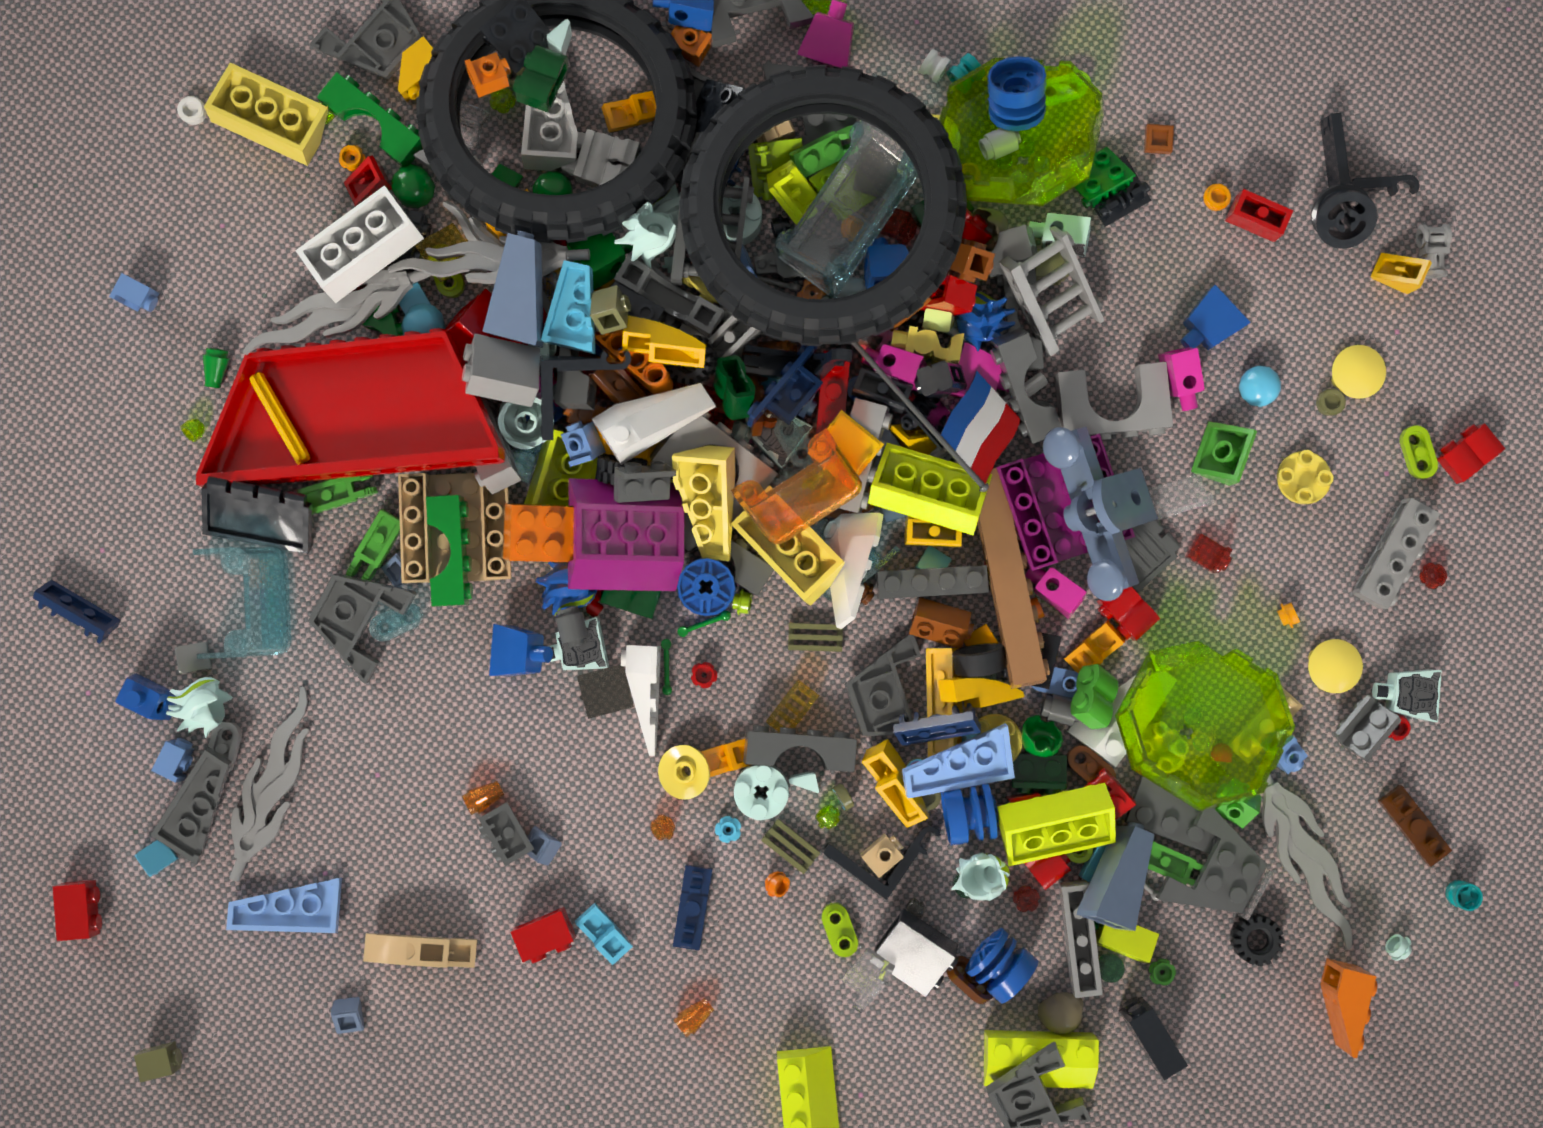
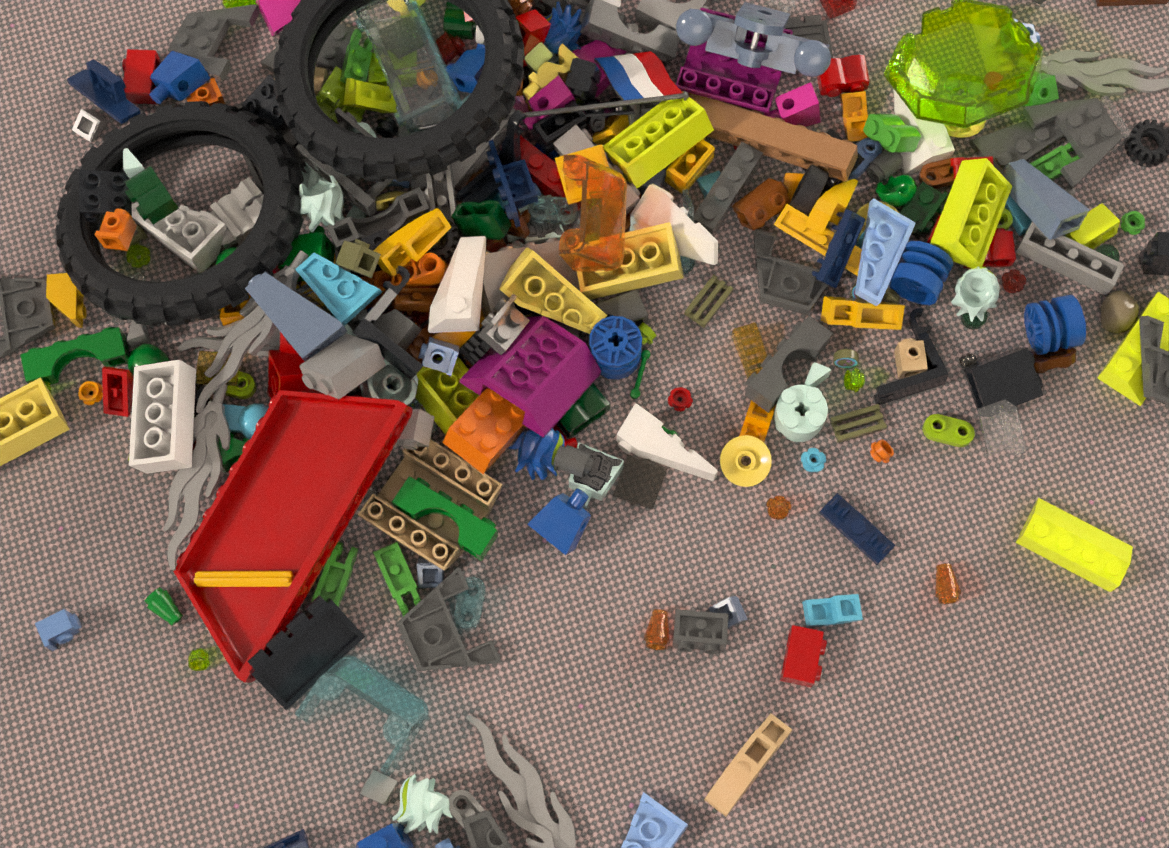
camera: 60 degrees left, 15 degrees down
light orange slope [601,91,656,133] -> none

